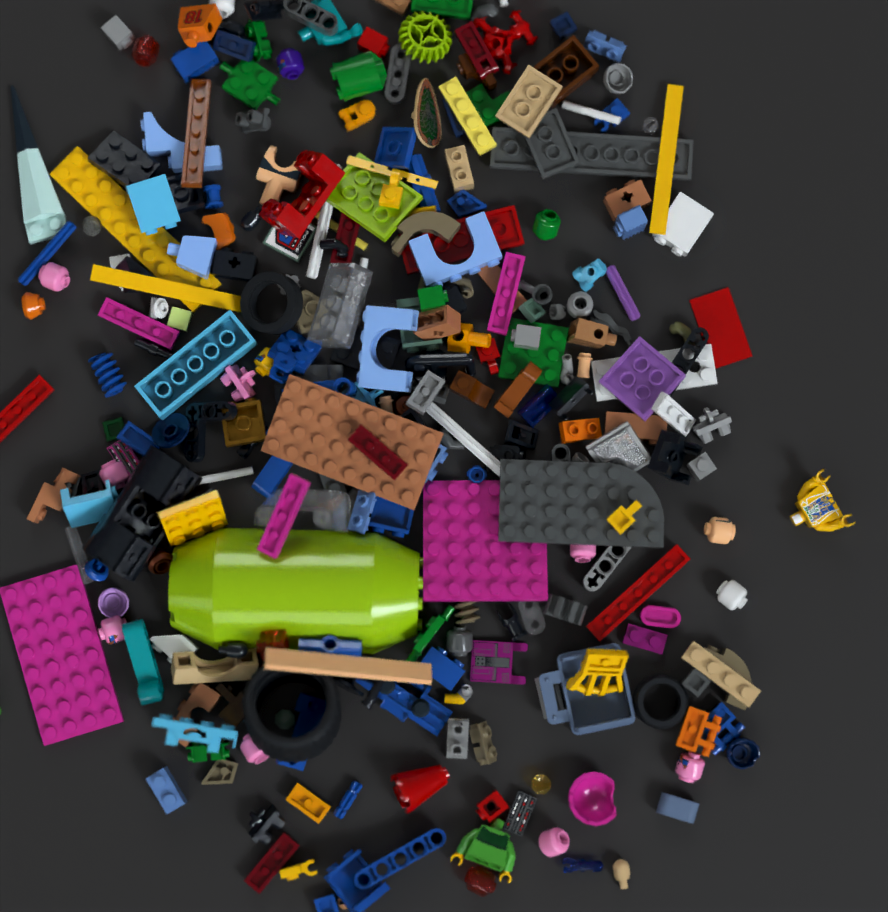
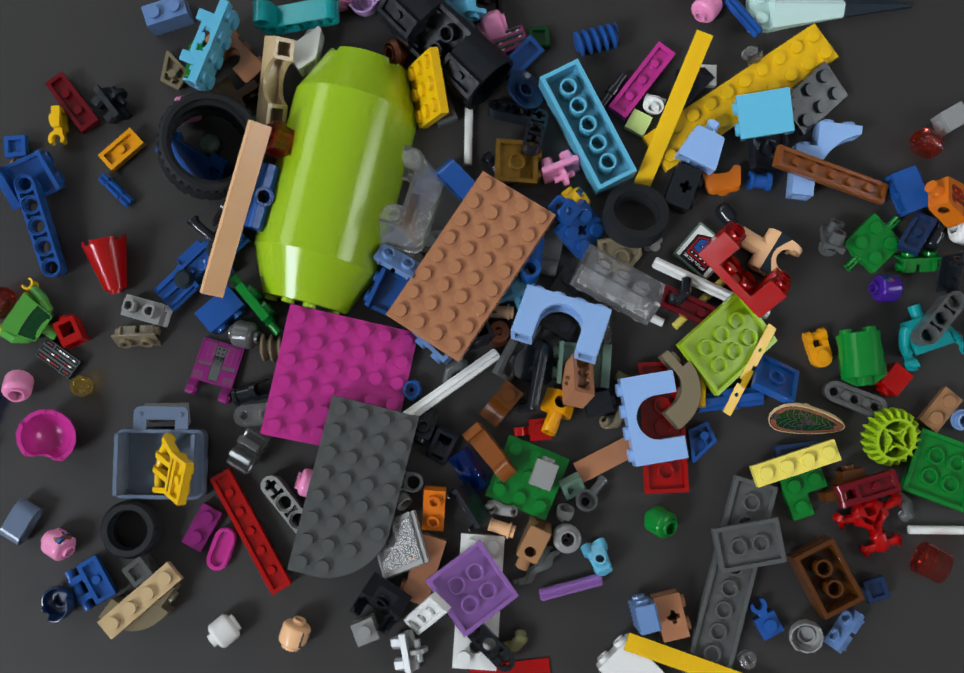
camera: 100 degrees right, 0 degrees up
black cylinder [219,641,248,659] -> none
dark pink plate [257,474,311,559] -> none
dark red plate [348,424,409,481] -> none
yellow plate [379,170,403,209] -> none
light grey plate [406,370,445,415] -> none
green brick [417,285,449,312] -> none
arm [444,684,473,705] -> none
tan brick [445,145,474,193] -> none
dark pink plate [487,252,526,336] -> none
tan plate [495,65,563,139] -> none
white bar [562,100,621,125] -> none
yellow plate [606,500,642,535] -> none
orange plate [675,706,722,757] -> none

